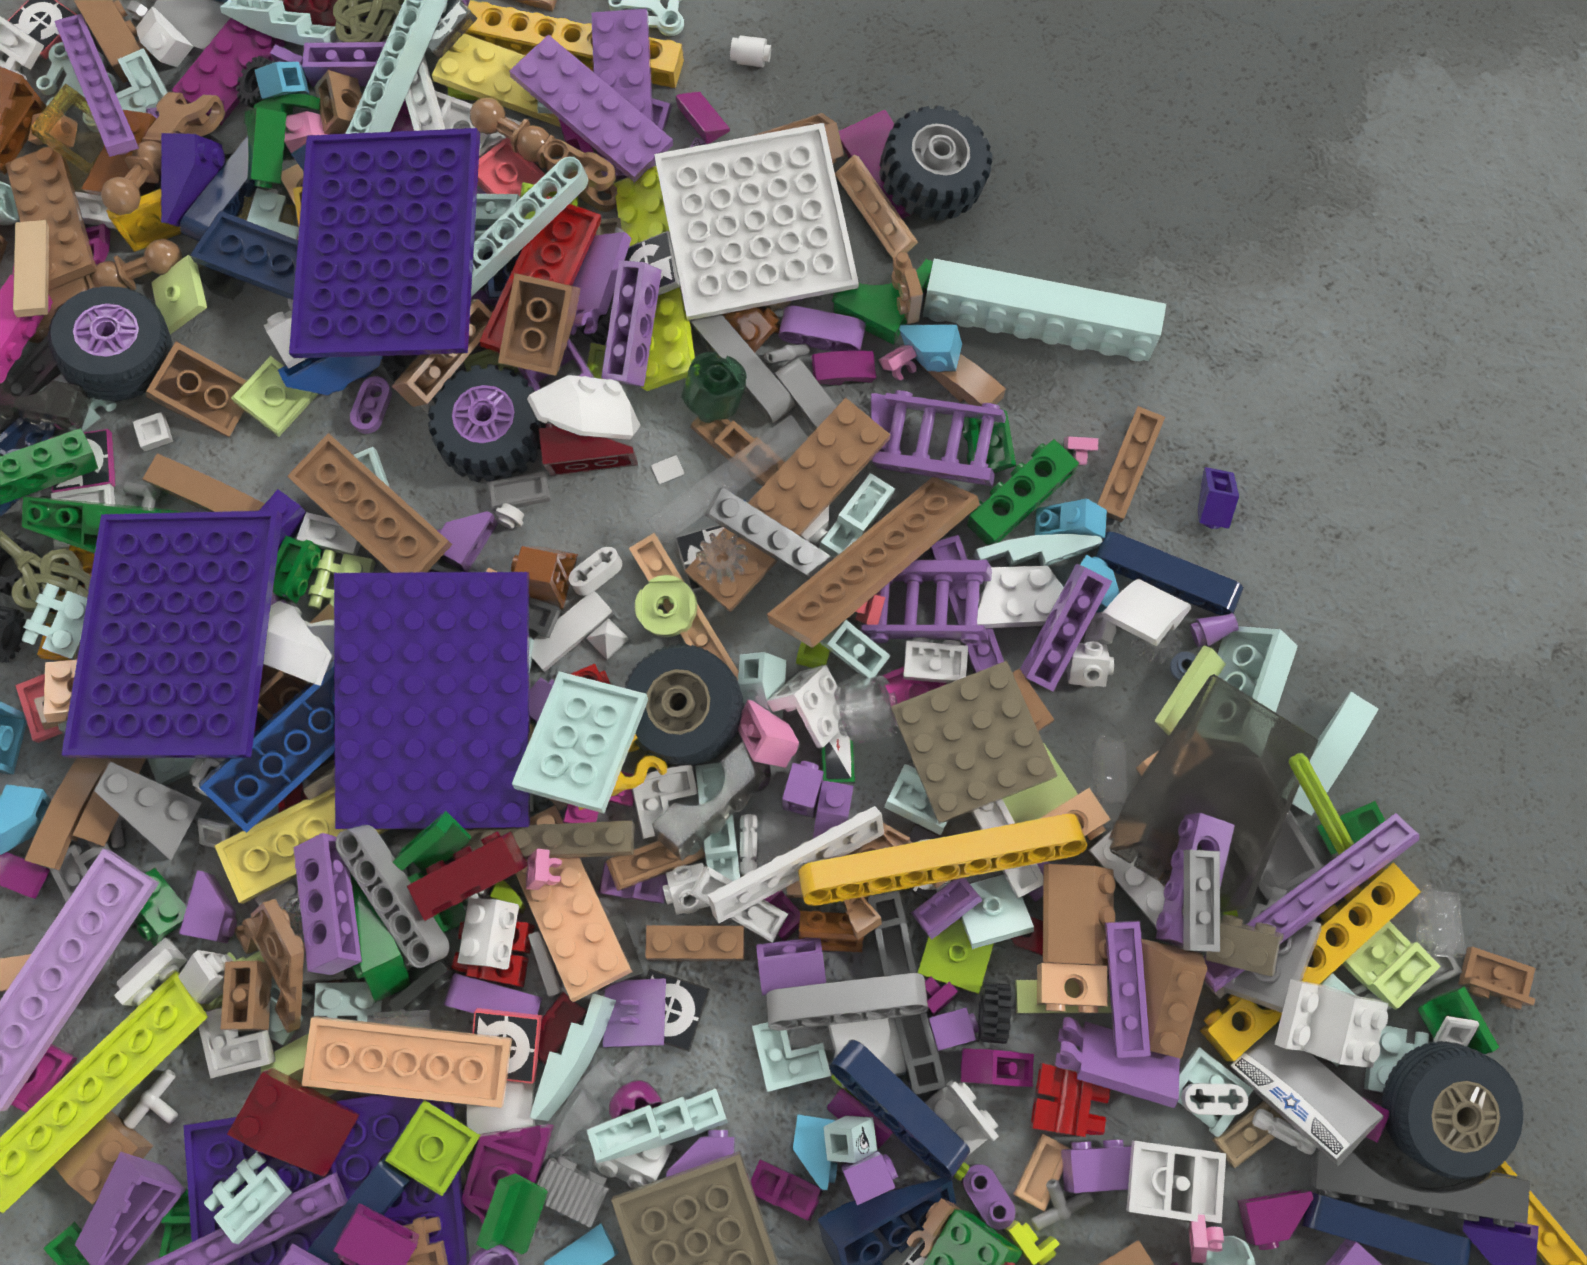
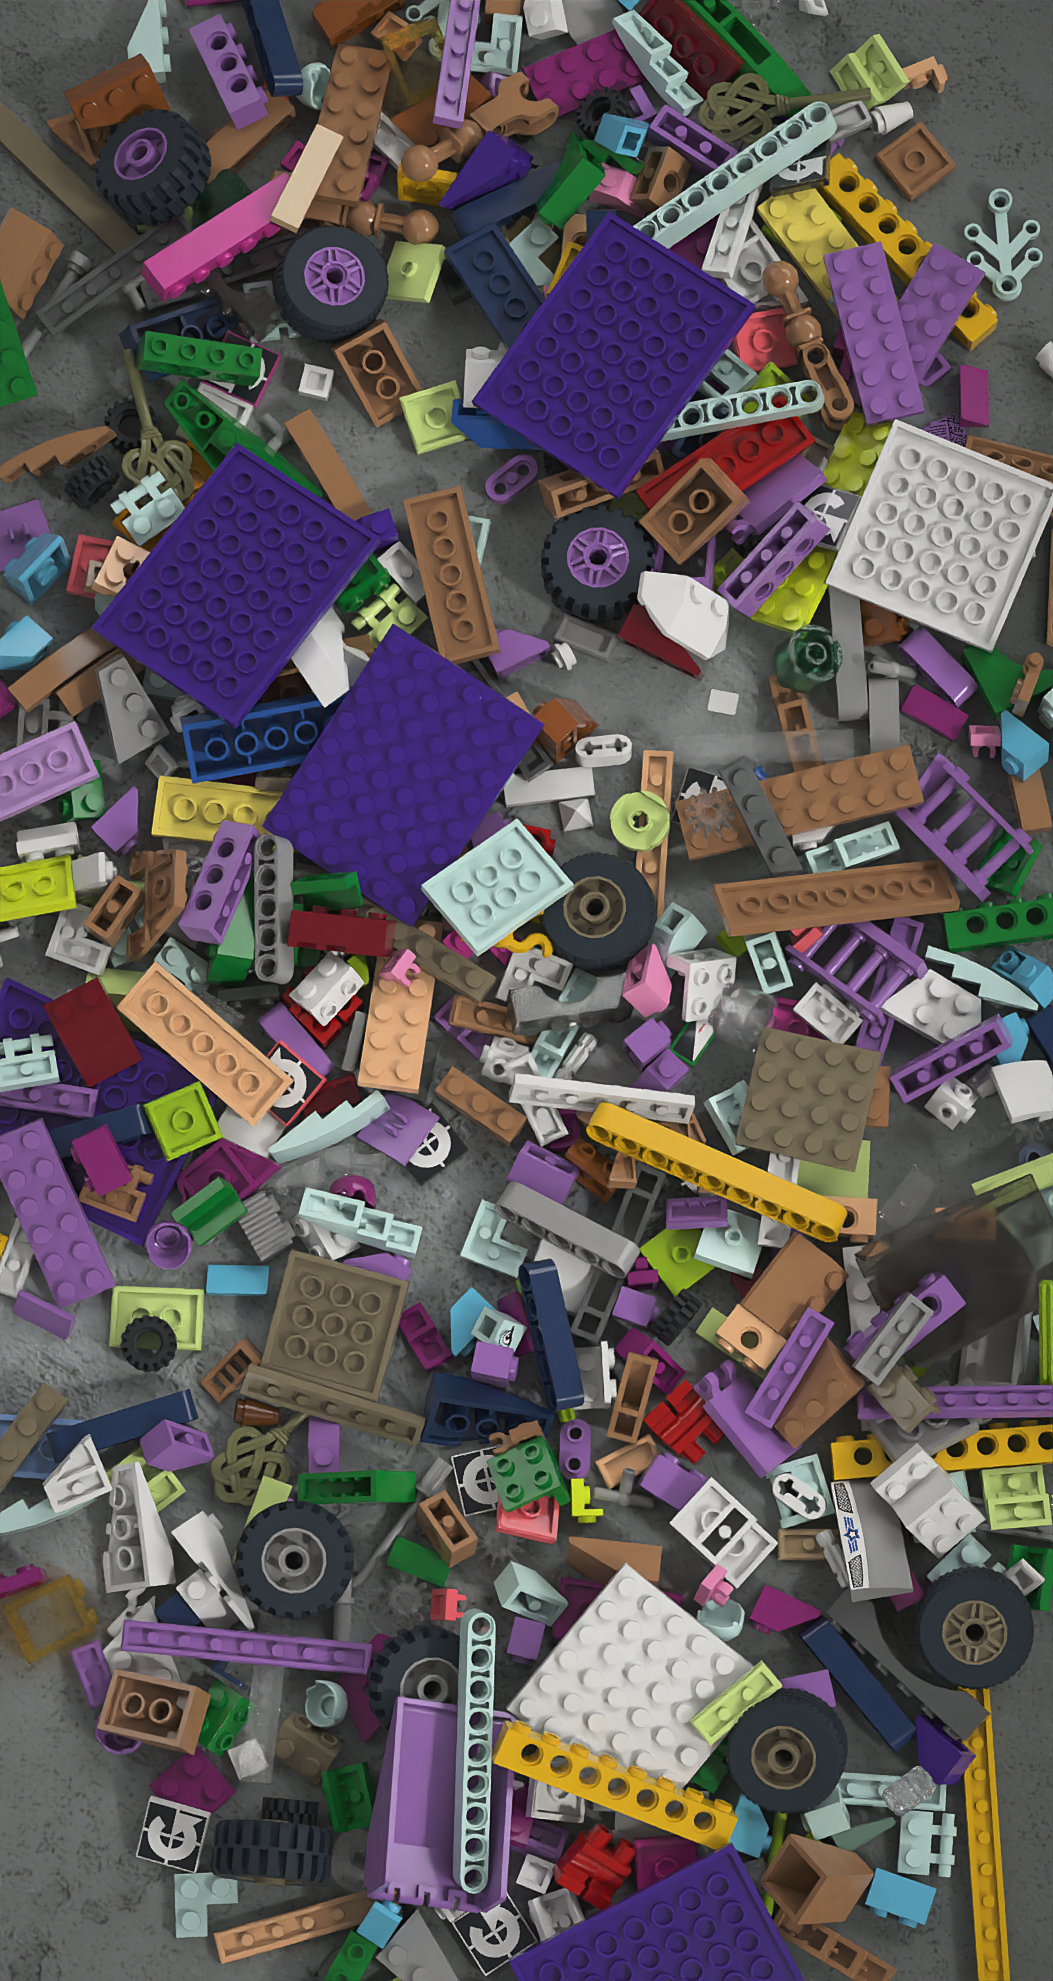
camera: 35 degrees right, 5 degrees up
none -> medium nougat slope [606,1351,659,1444]

